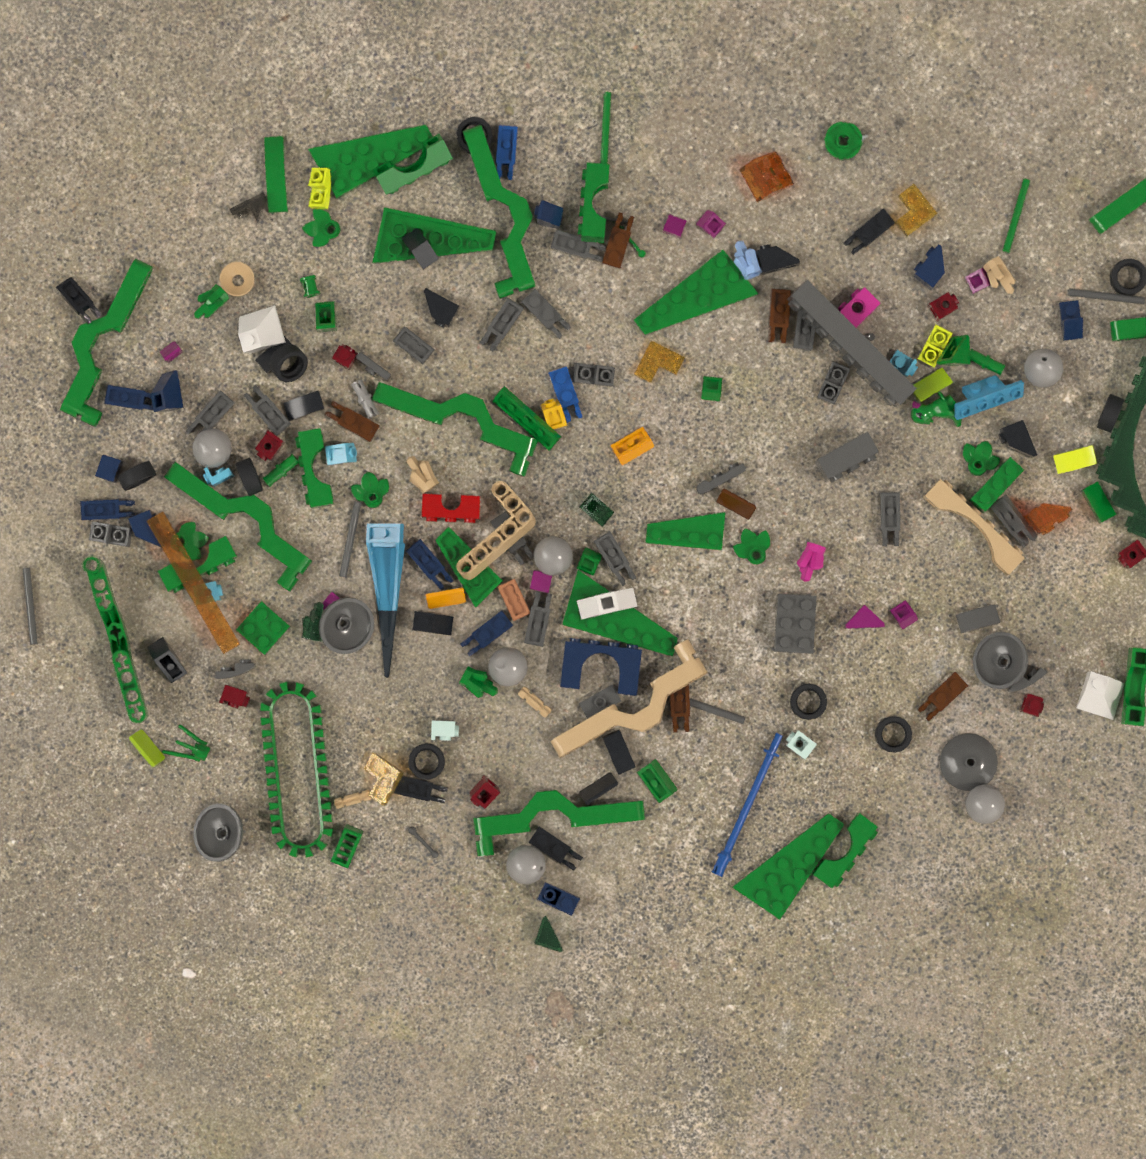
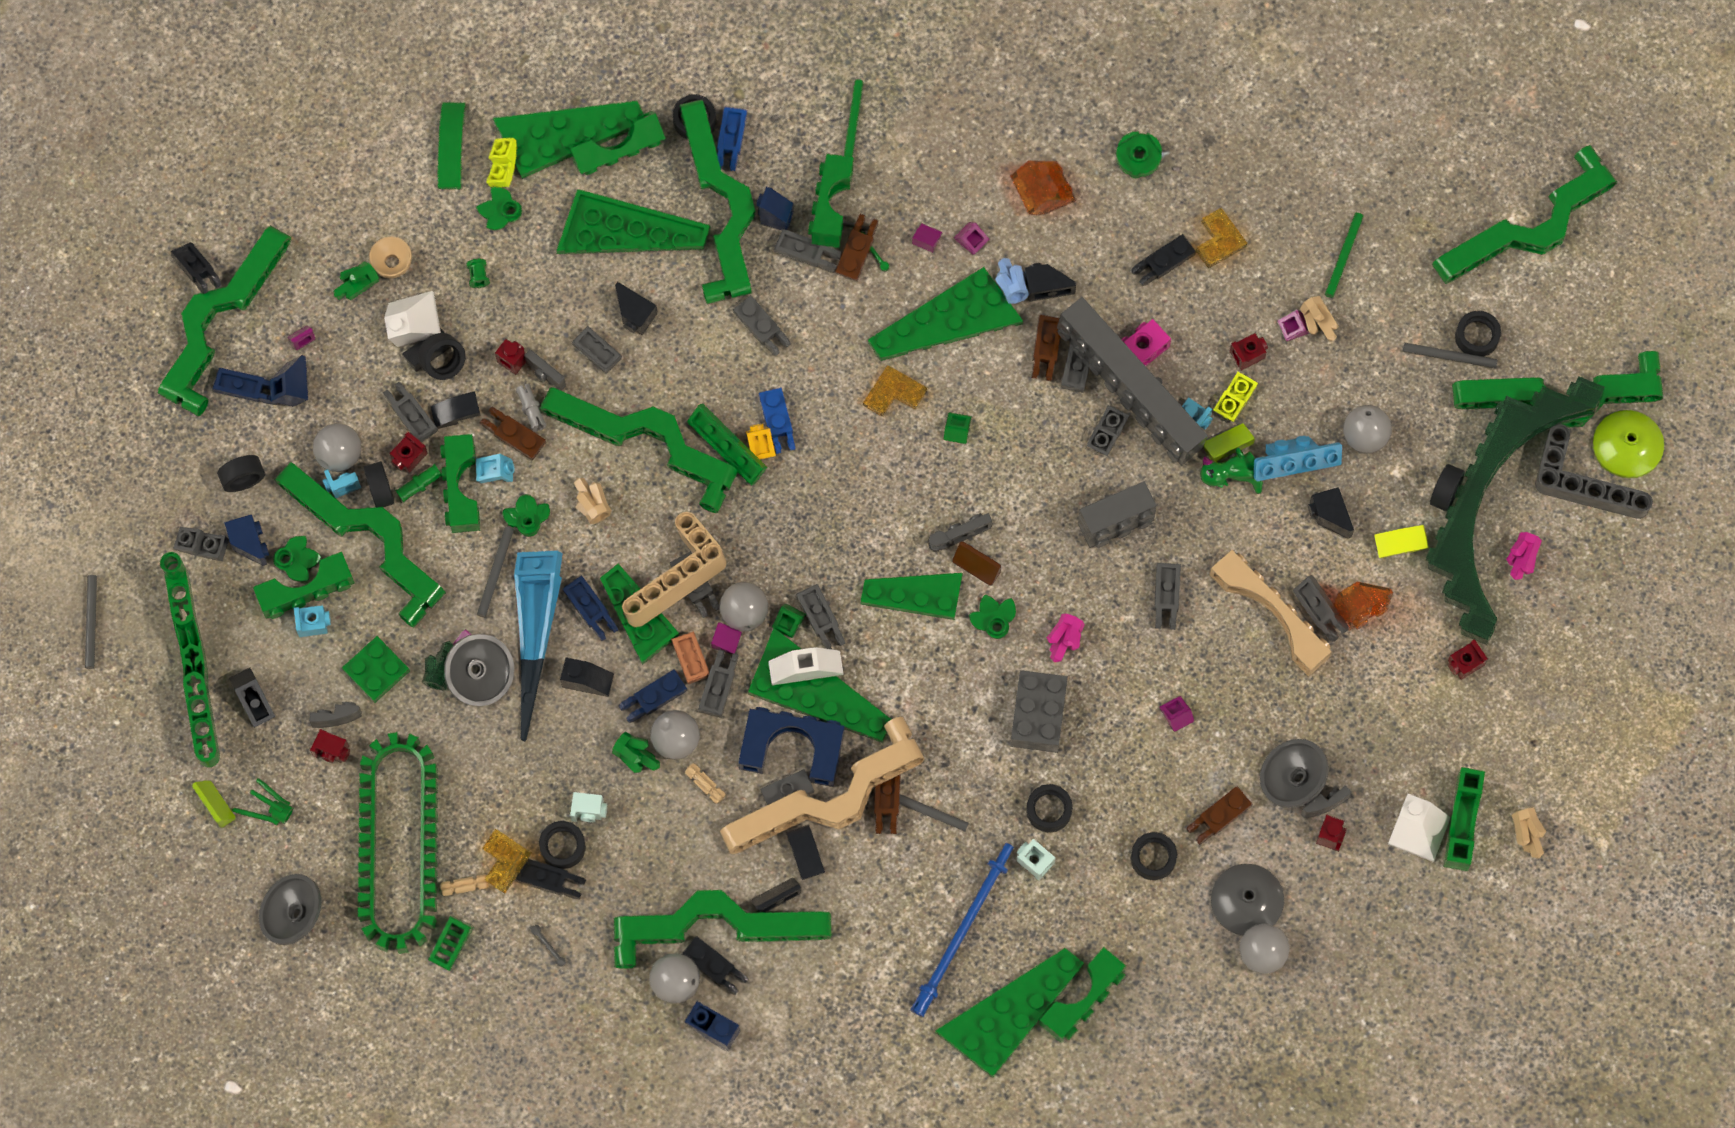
camera: 10 degrees right, 15 degrees down
dark blue hinge [80,499,135,521] -> none
dark blue panel [95,455,123,483] -> none
clear orange tile [147,511,241,654] -> none
dark grey hinge [186,390,235,435] -> none
clear smoke slope [229,192,267,223] -> none
green slope [315,301,337,333] -> none
black slope [401,228,439,270] -> none
red arch [422,494,481,523] -> none
light orange slope [426,588,466,609] -> none
dark red brick [469,775,500,809] -> none
dark grey hinge [480,298,524,352] -> none
clear green slope [534,915,564,952] -> none
dark grey slope [572,363,615,387] -> none
clear green slope [579,492,614,527] -> none
light orange slope [610,427,654,465] -> none
green slope [637,759,678,803] -> none
magenta slope [844,605,885,629] -> none
dark blue slope [913,244,945,290] -> none
green slope [937,335,970,366] -> none
dark grey slope [956,604,1001,633] -> none
green plate [963,441,1000,476] -> none
green arch [968,457,1024,513] -> none
green pin [970,348,1005,375] -> none
dark blue slope [1058,300,1083,341] -> none
green slope [1081,481,1116,524] -> none

